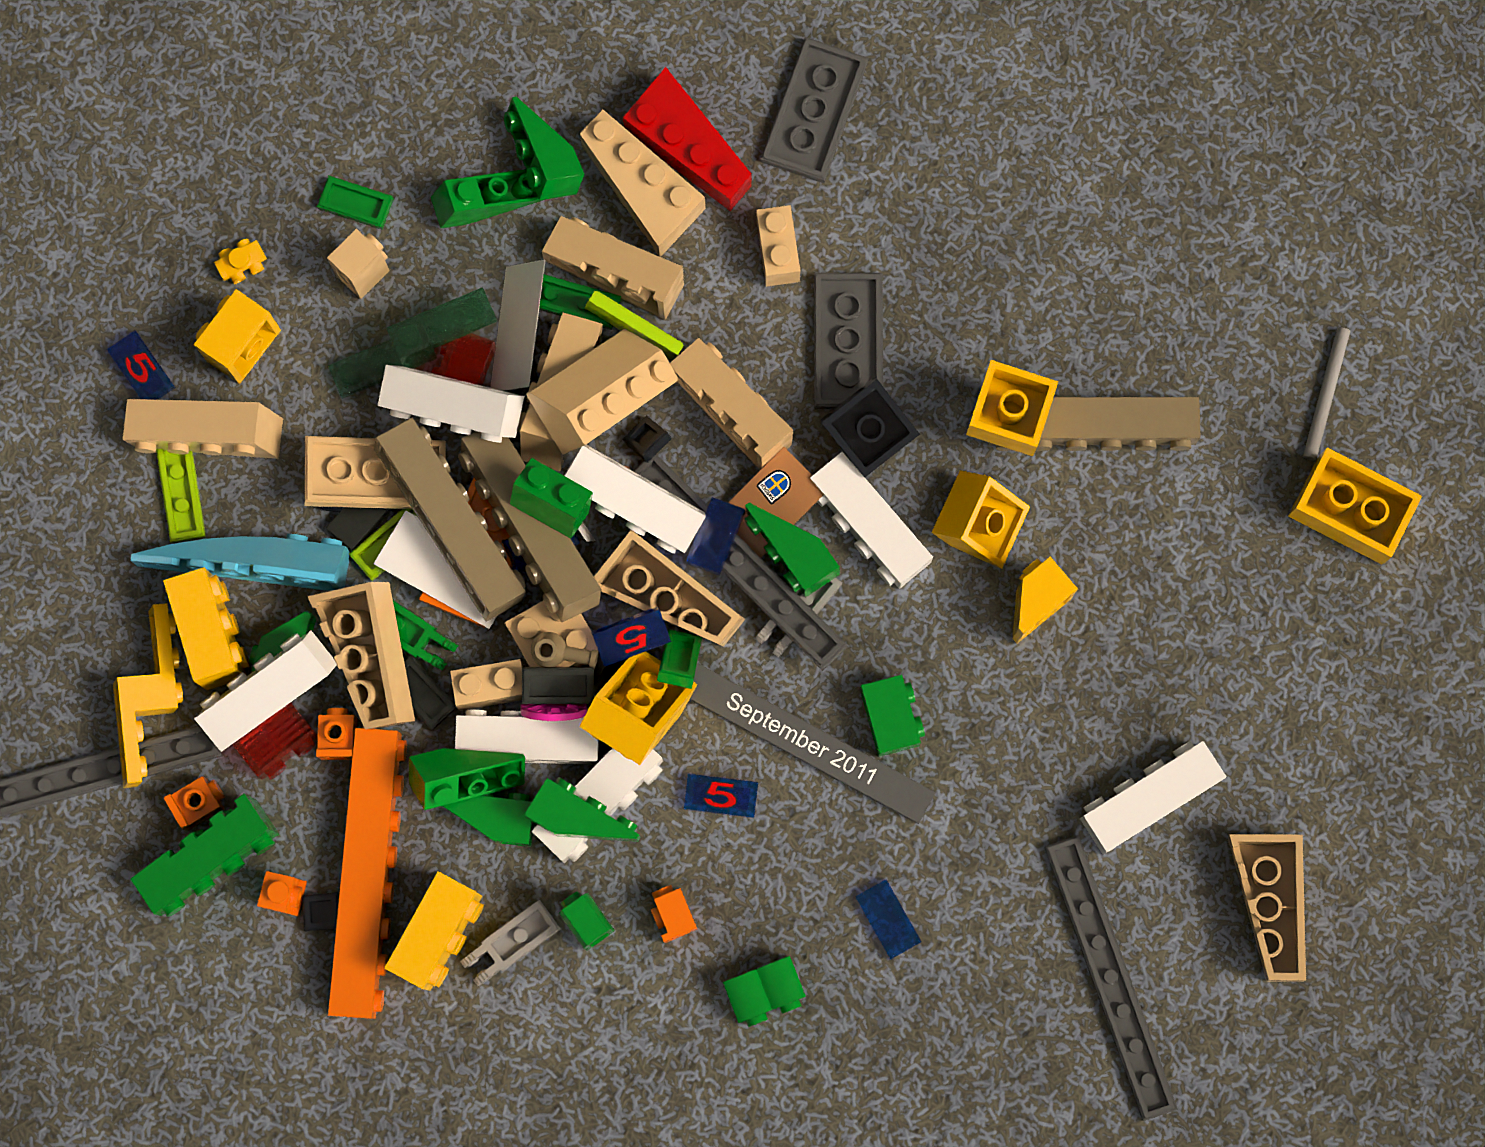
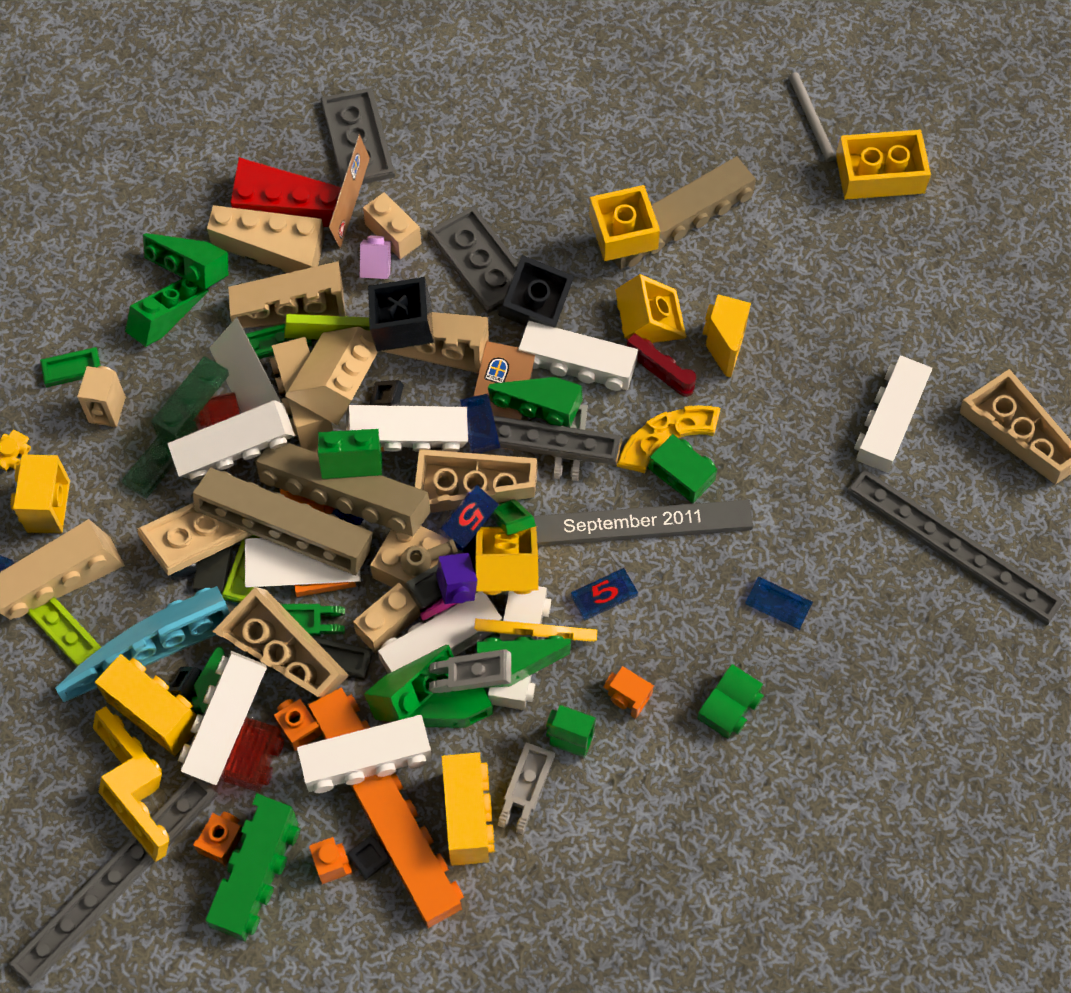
camera: 35 degrees left, 15 degrees down
none -> black tile [168,666,202,699]
none -> white brick [297,715,432,793]
none -> medium nougat sticker [329,134,370,248]
none -> lavender brick [360,236,391,279]
none -> black brick [368,277,434,352]
none -> light grey hinge [429,649,511,693]
none -> dark purple brick [436,553,477,604]
none -> yellow tile [474,618,597,642]
none -> yellow tile [617,405,720,473]
none -> dark red plate [627,333,696,397]

